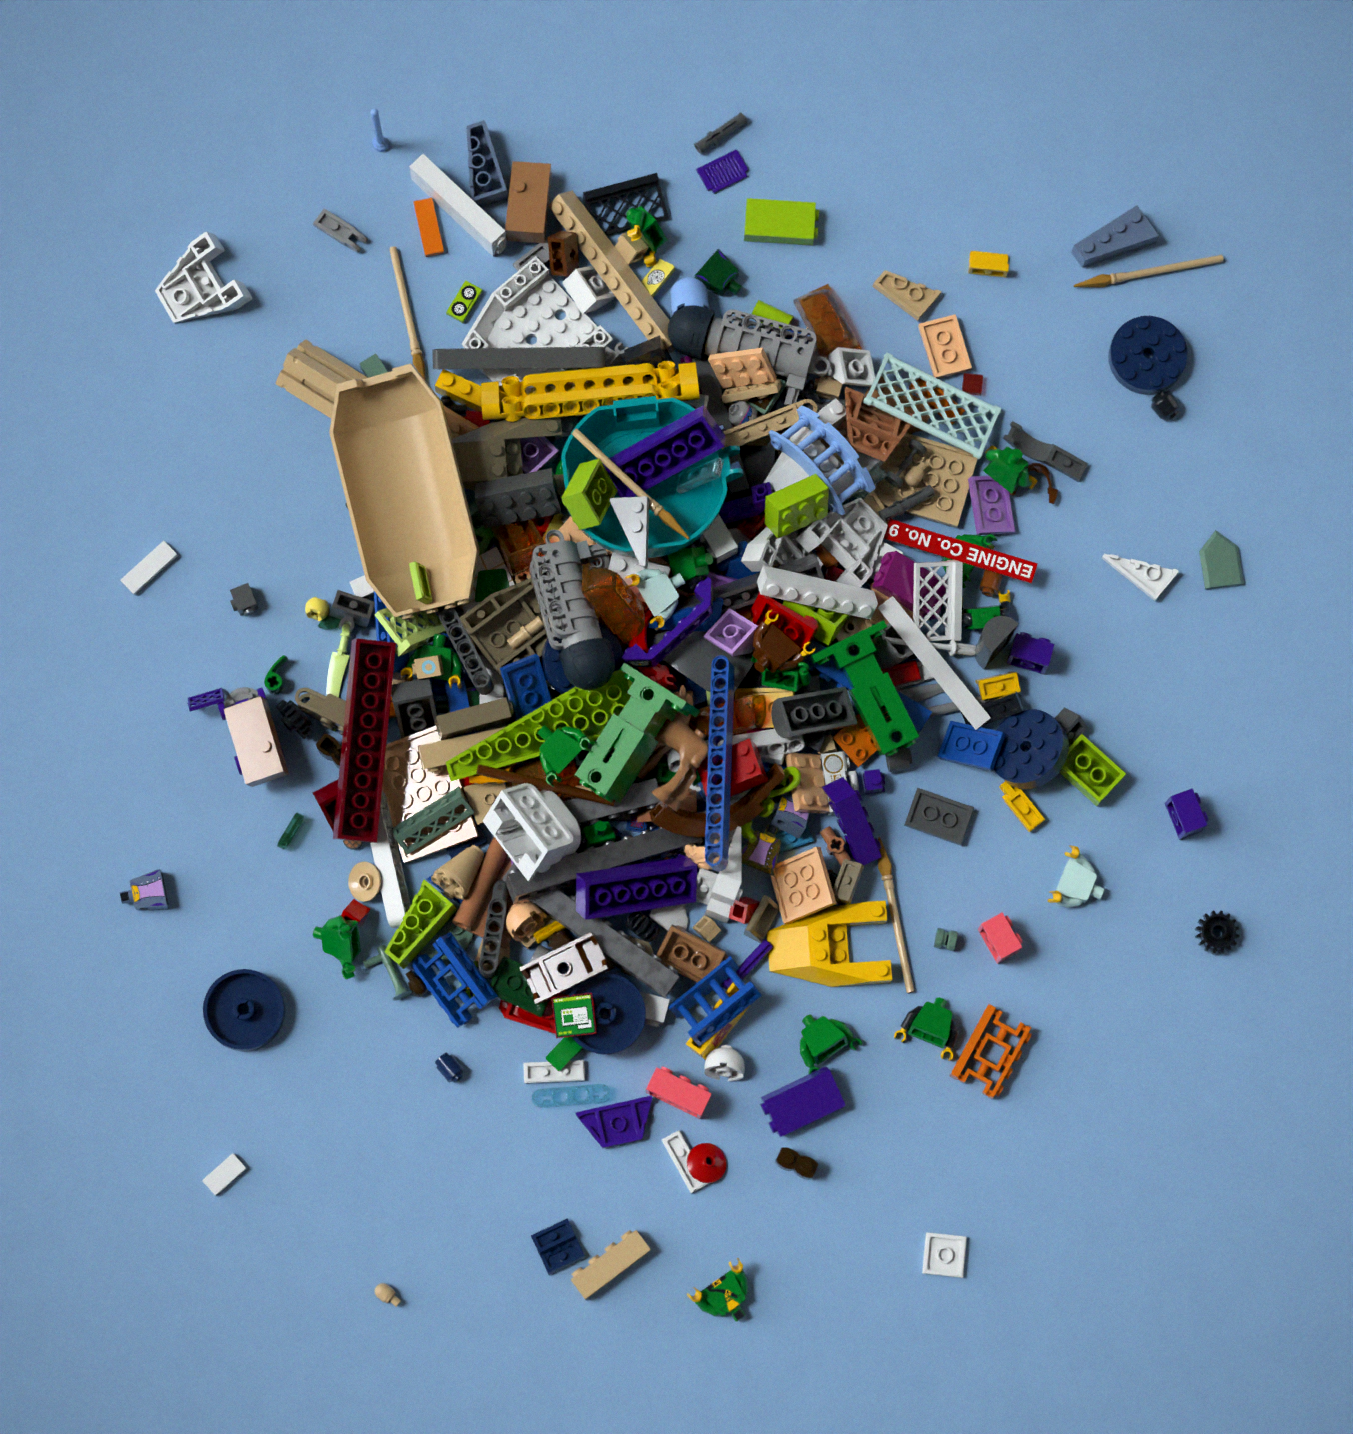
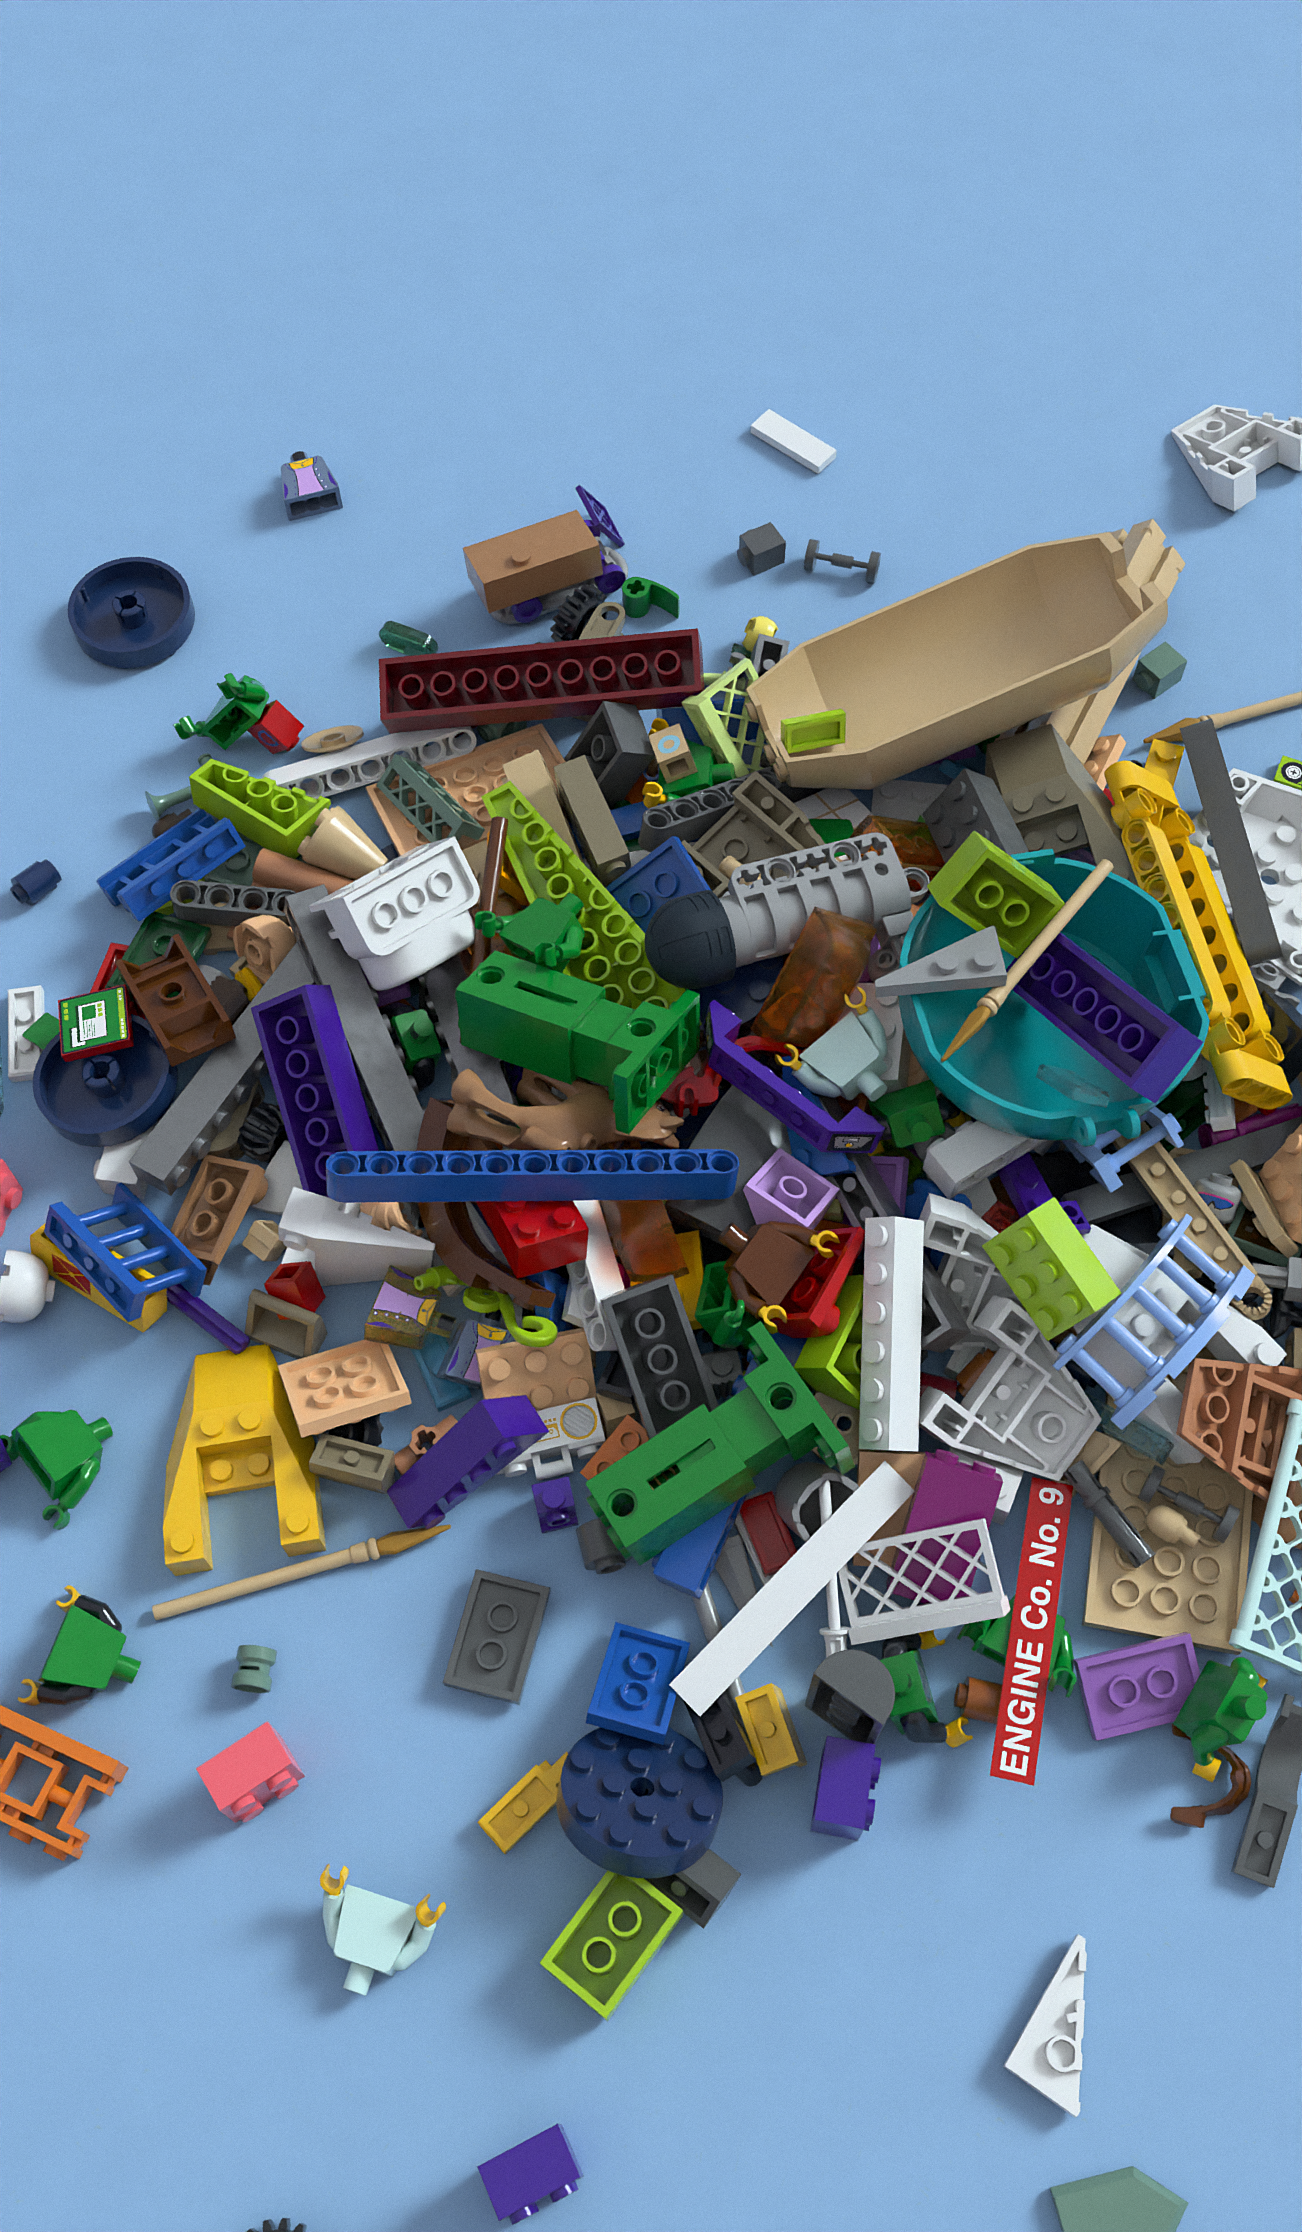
camera: 90 degrees right, 15 degrees down
none -> dark grey wheel [804,539,881,583]

